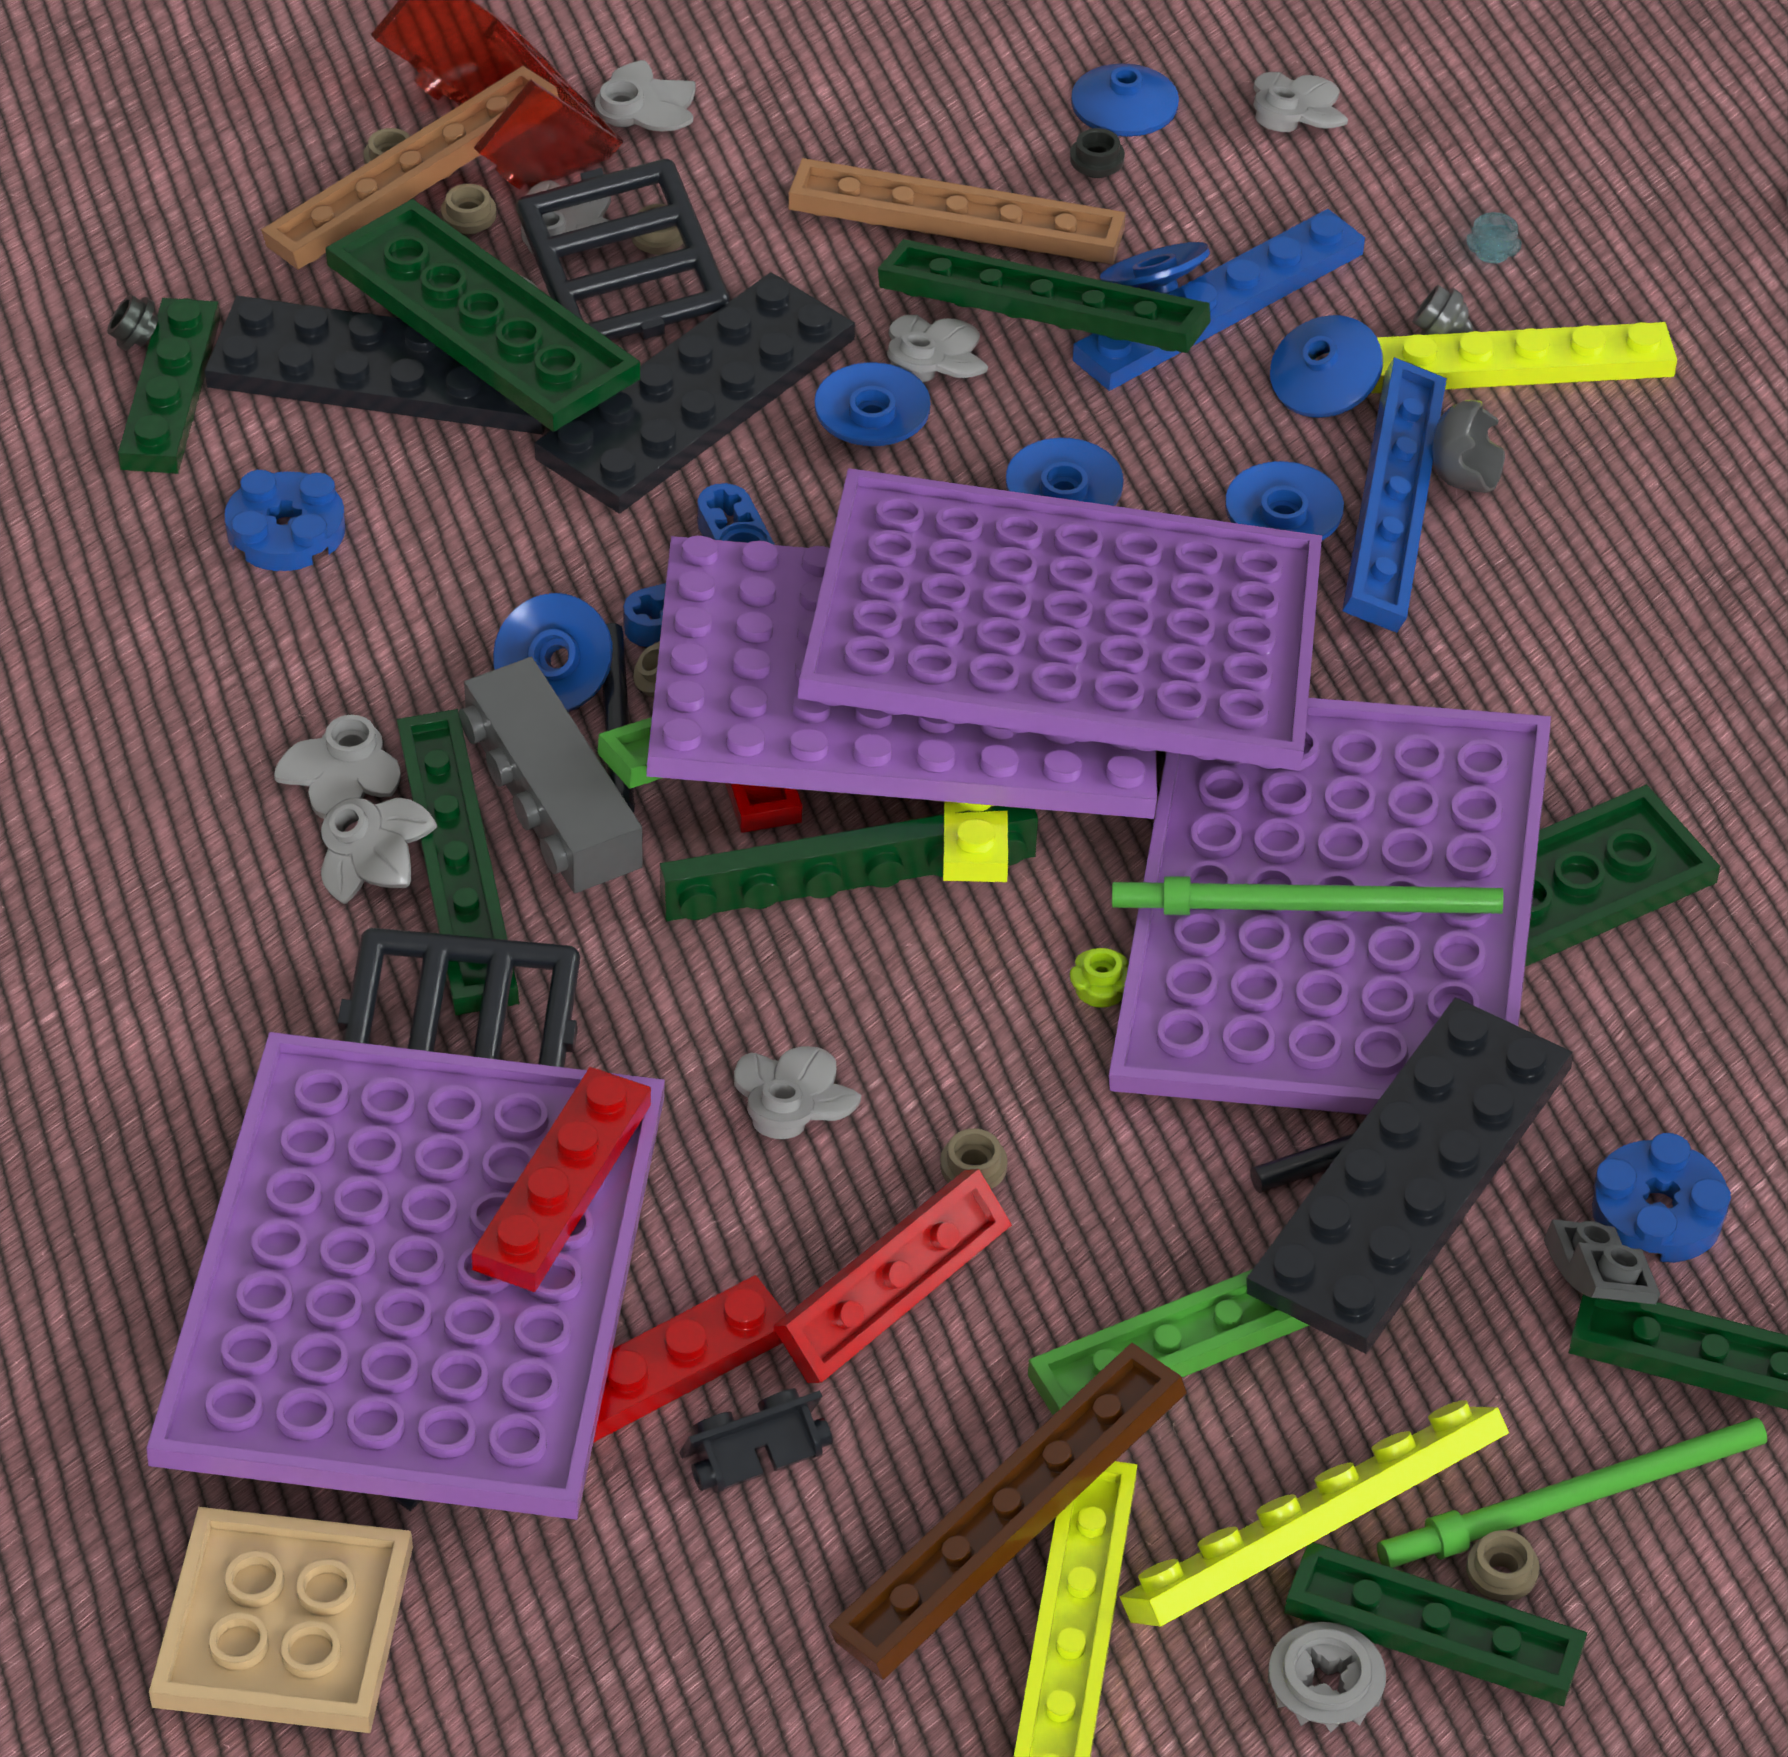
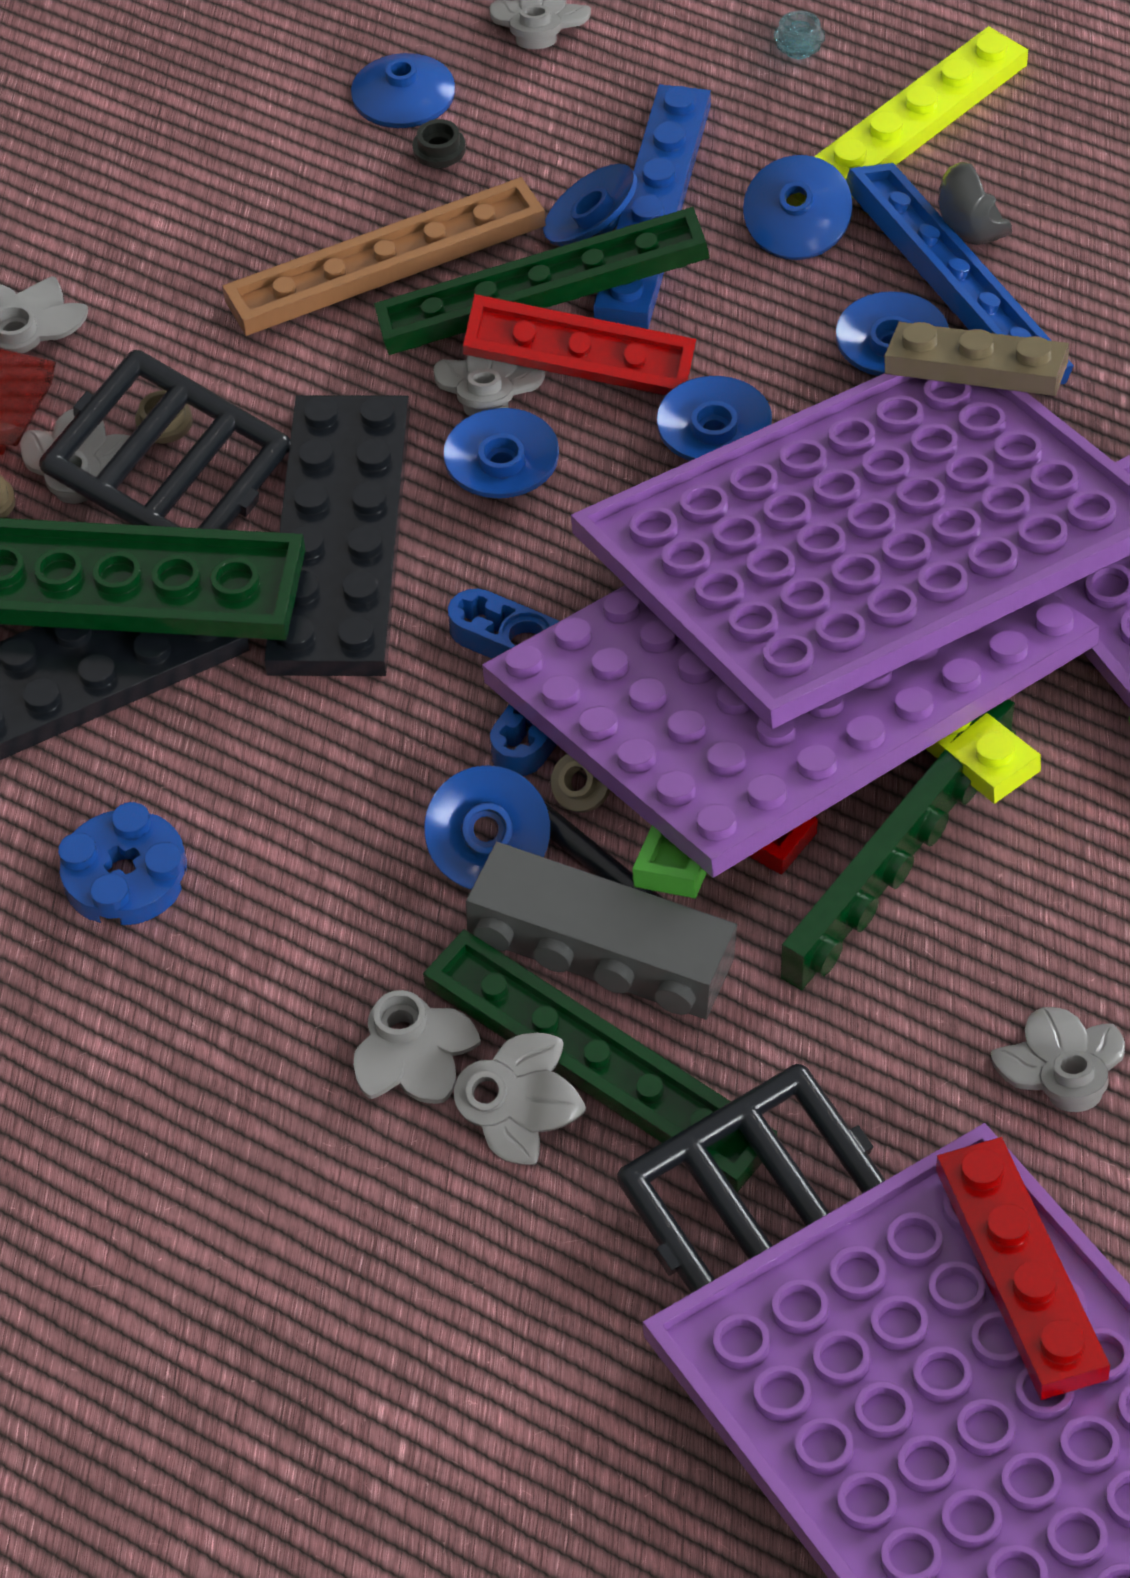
camera: 35 degrees left, 5 degrees up
dark grey plate [1412,285,1473,335] -> none
none -> red plate [463,294,696,395]
none -> dark tan plate [884,322,1069,396]

